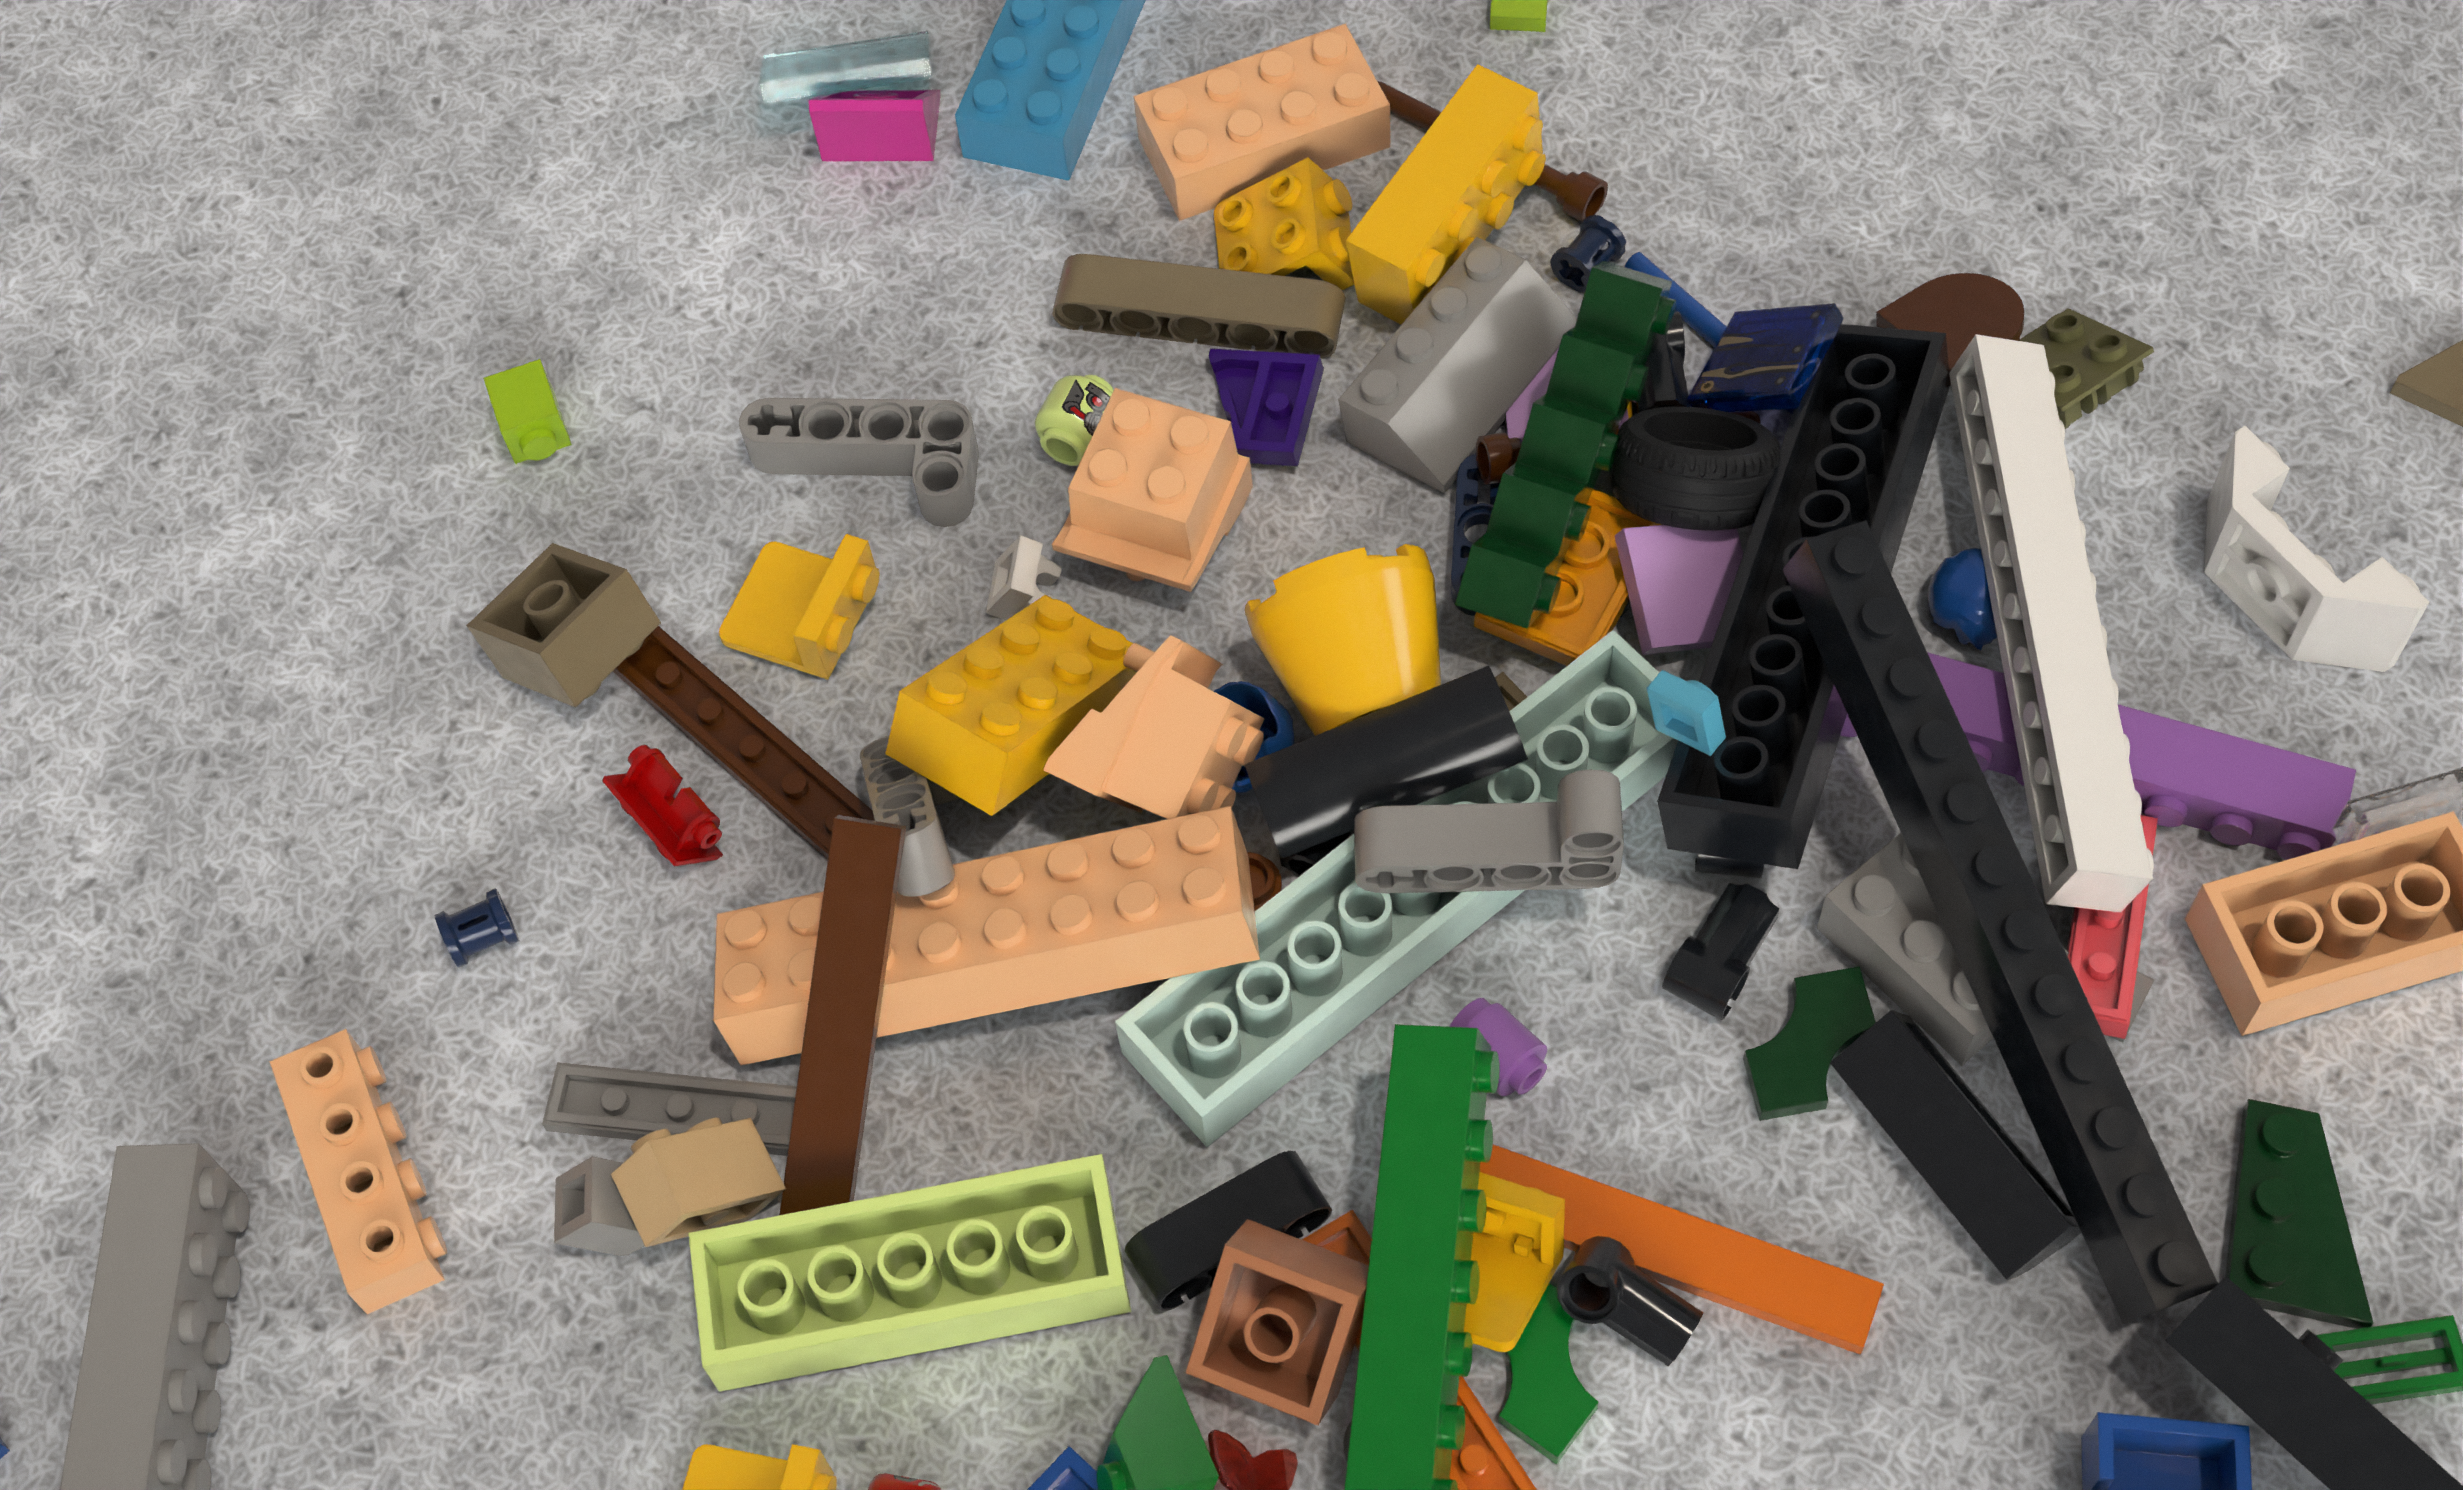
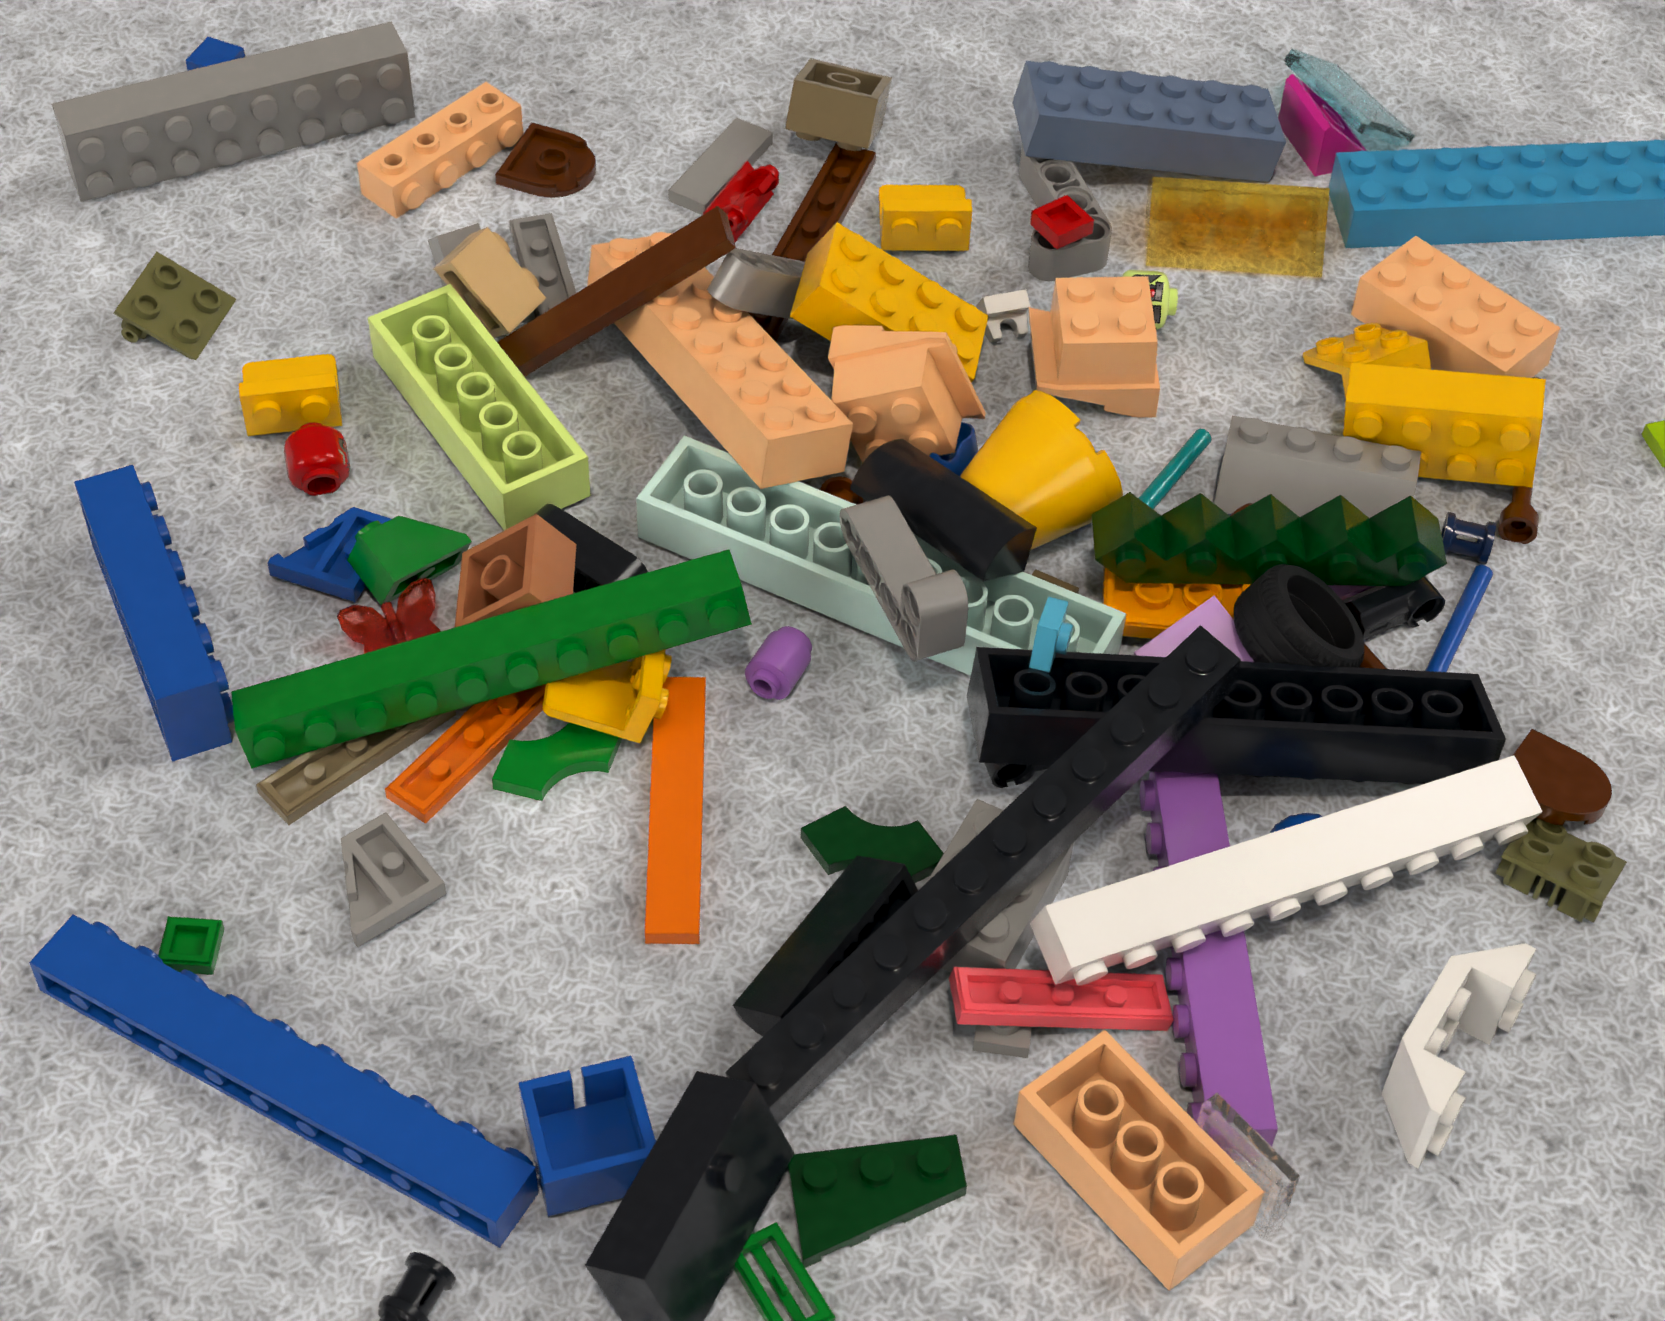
camera: 60 degrees right, 10 degrees down
dark blue bush [434,888,520,968] -> none
lime brick [483,359,572,464] -> none
dark tan beam [1052,254,1346,358] -> none
dark purple wing [1208,348,1324,467] -> none
black piece [1557,1236,1704,1367] -> none
black piece [1662,883,1780,1020] -> none
clear blue tile [1687,303,1844,412] -> none
none -> reddish brown tile [495,122,596,198]
none -> light grey tile [668,117,773,215]
none -> sand blue brick [1012,61,1286,182]
none -> red plate [1030,195,1094,249]
none -> teal bar [1139,429,1212,510]
none -> clear yellow slope [1145,177,1330,277]

